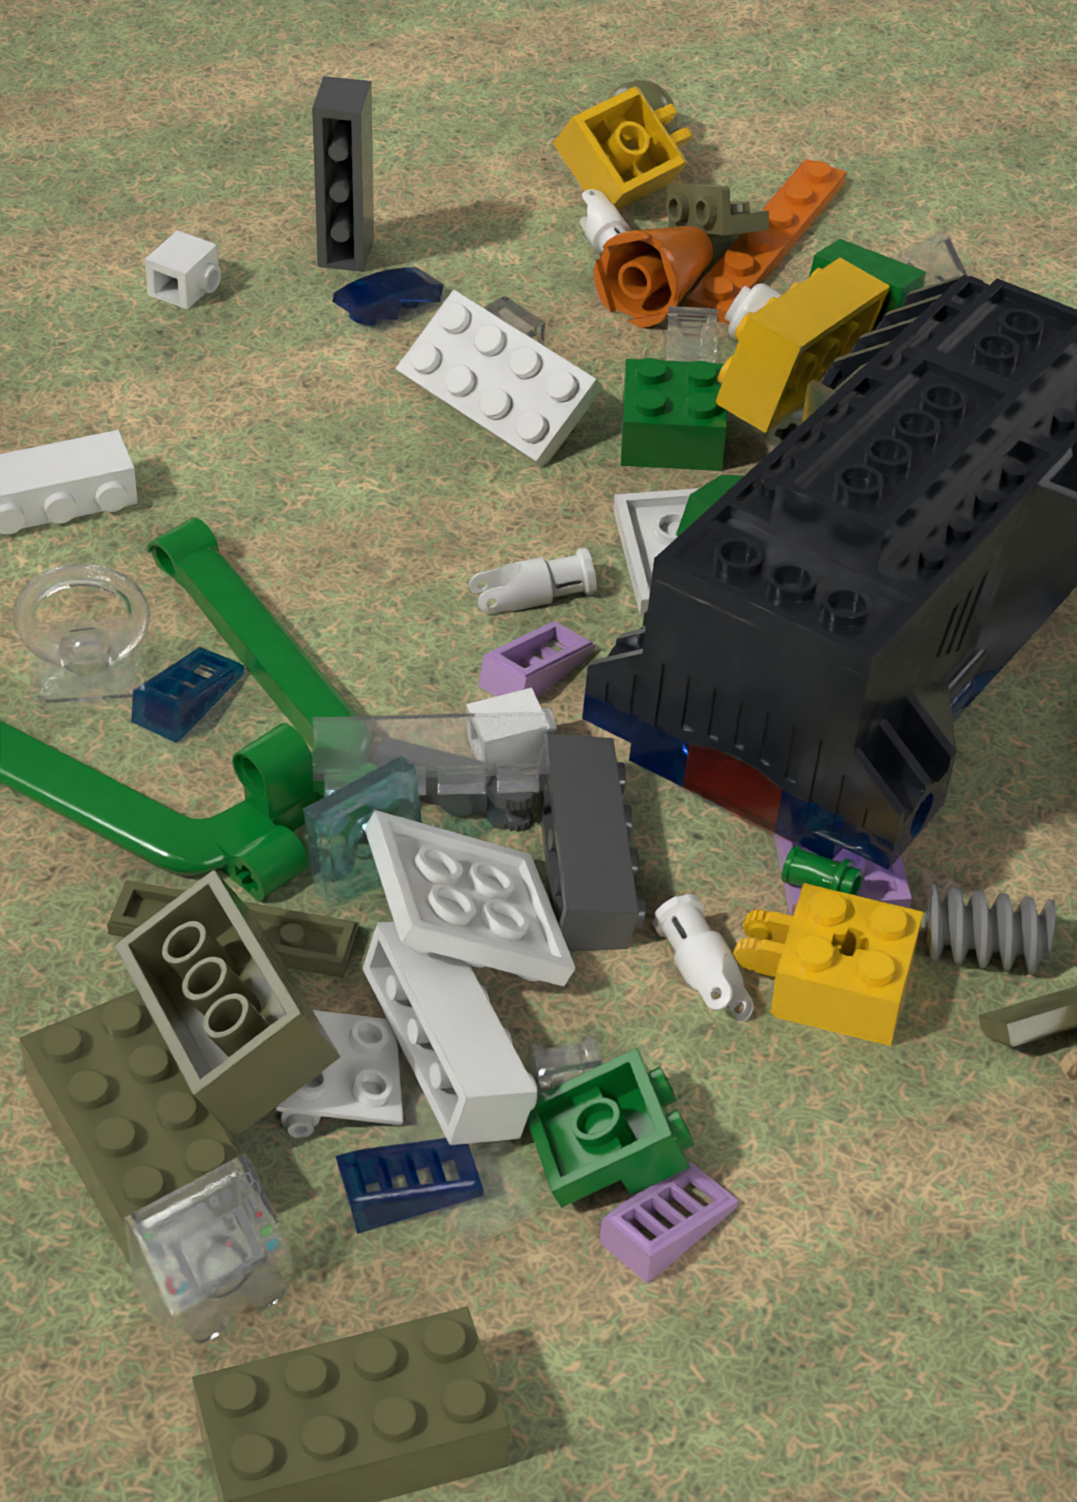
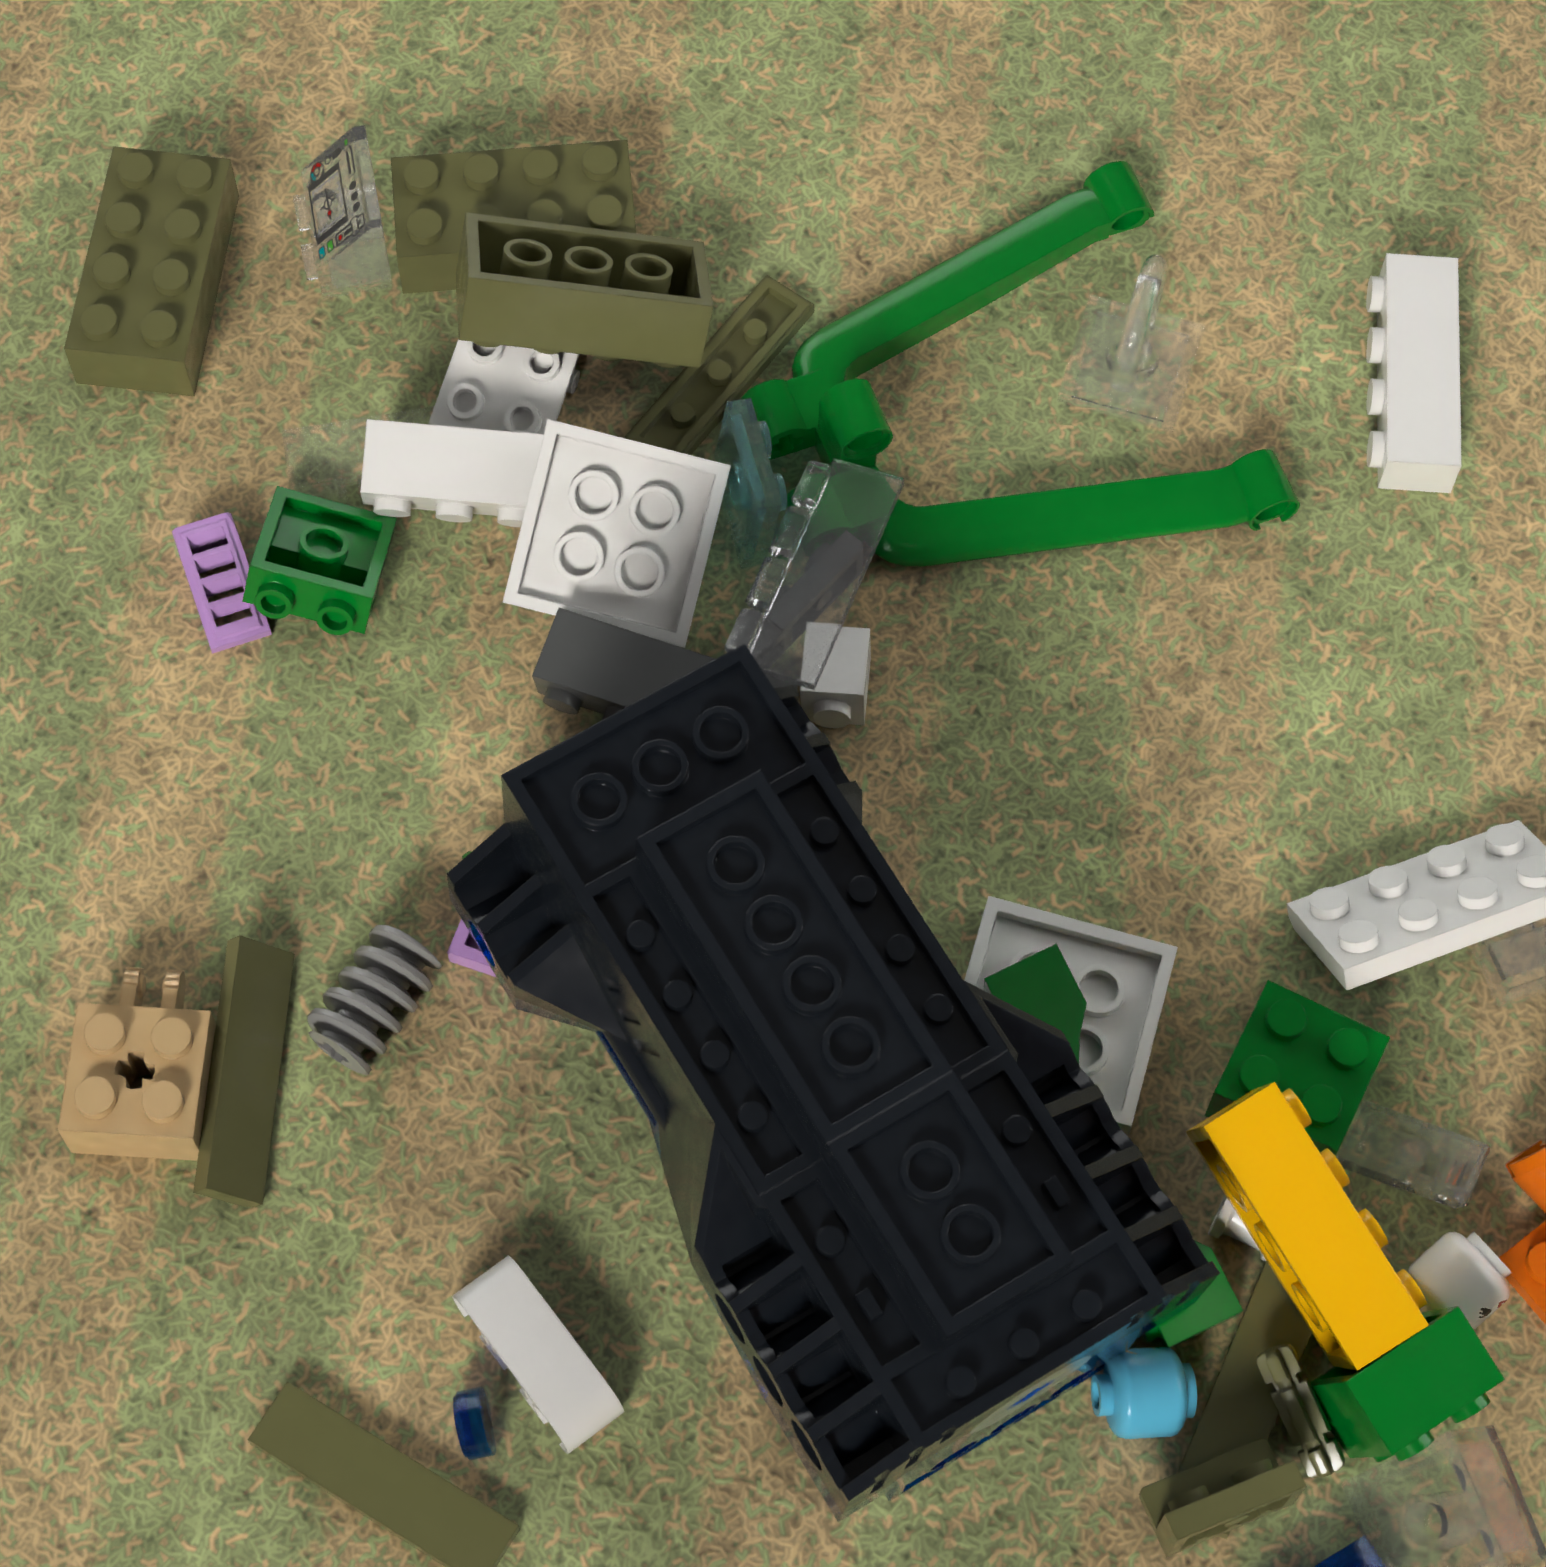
camera: 115 degrees right, 20 degrees up
slope [131,647,244,743] -> none
clear blue slope [335,1138,485,1234] -> none
white piece [469,547,597,614] -> none
lavender slope [478,621,595,698] -> none
clear bush [528,1034,602,1095] -> none
white piece [652,894,754,1022] -> none
yellow hinge [733,883,923,1046] -> none

